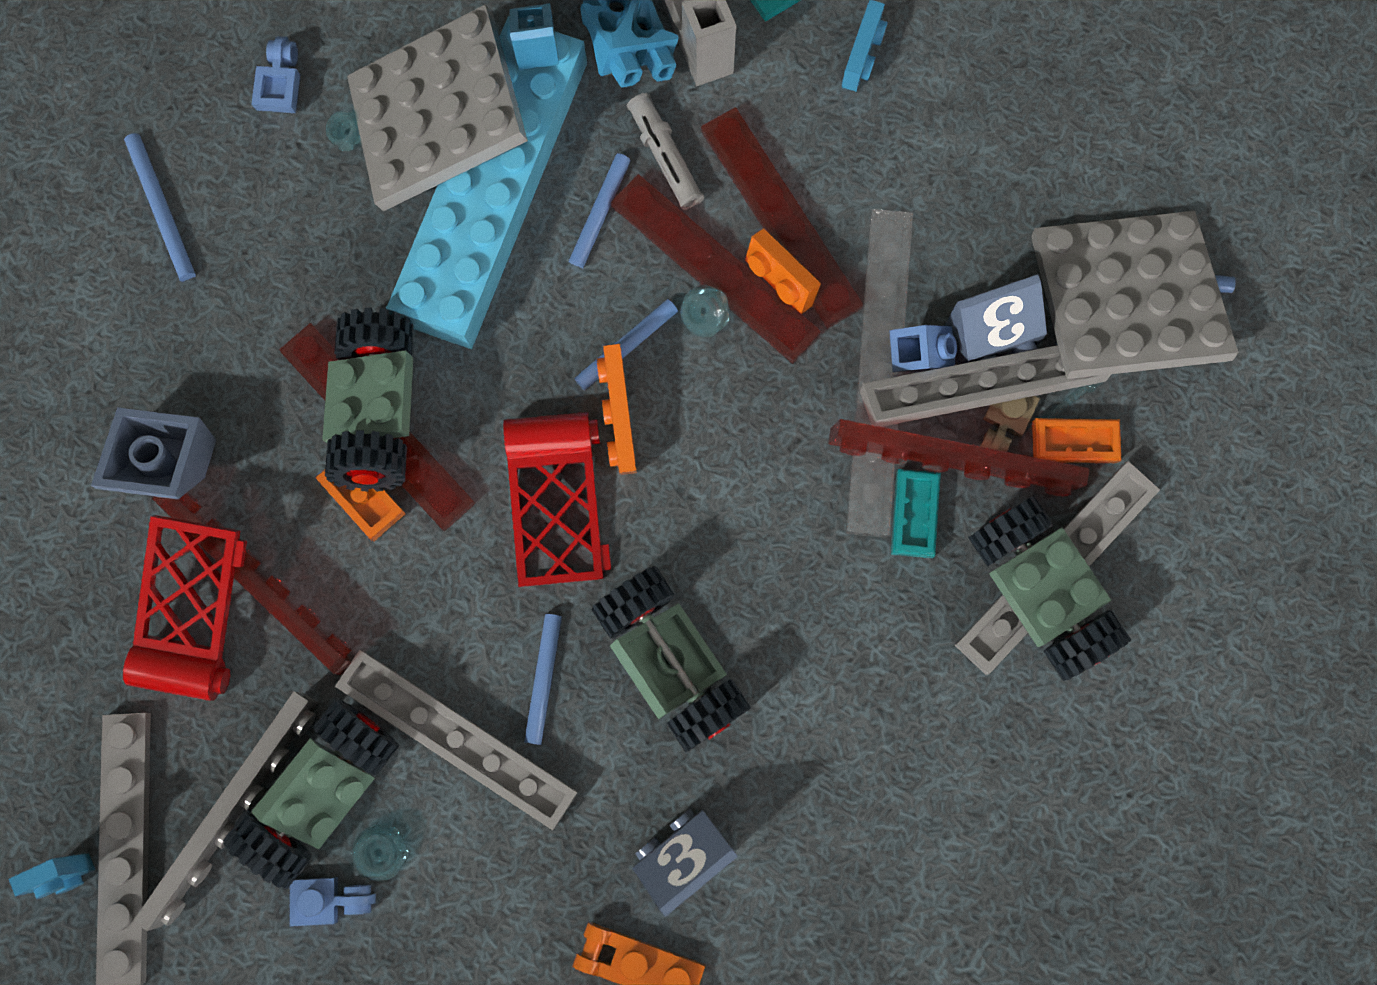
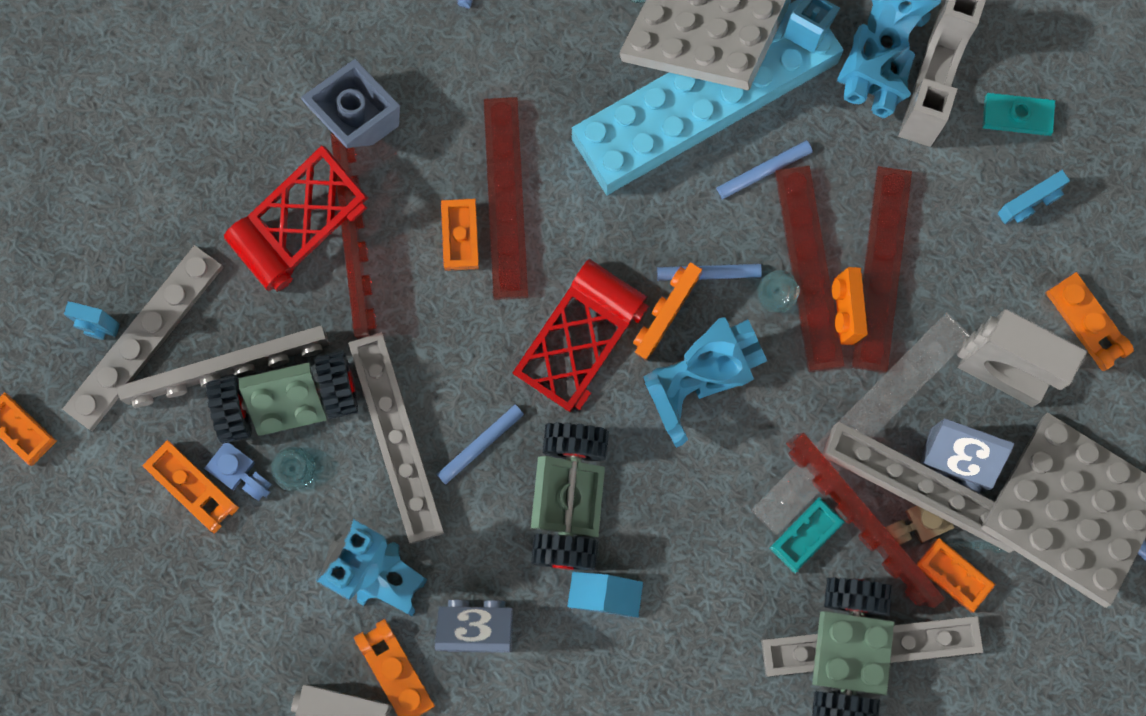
camera: 40 degrees right, 0 degrees up
plate [322,308,414,492] -> none
light grey pin [627,93,705,210] -> none
medium blue brick [890,325,957,373] -> none
none -> orange plate [142,440,239,534]
none -> dark azure hips [316,519,427,616]
none -> dark azure slope [567,572,643,618]
none -> dark azure hips [643,317,767,448]
none -> light grey arch [957,309,1087,407]
none -> orange plate [1046,272,1134,371]

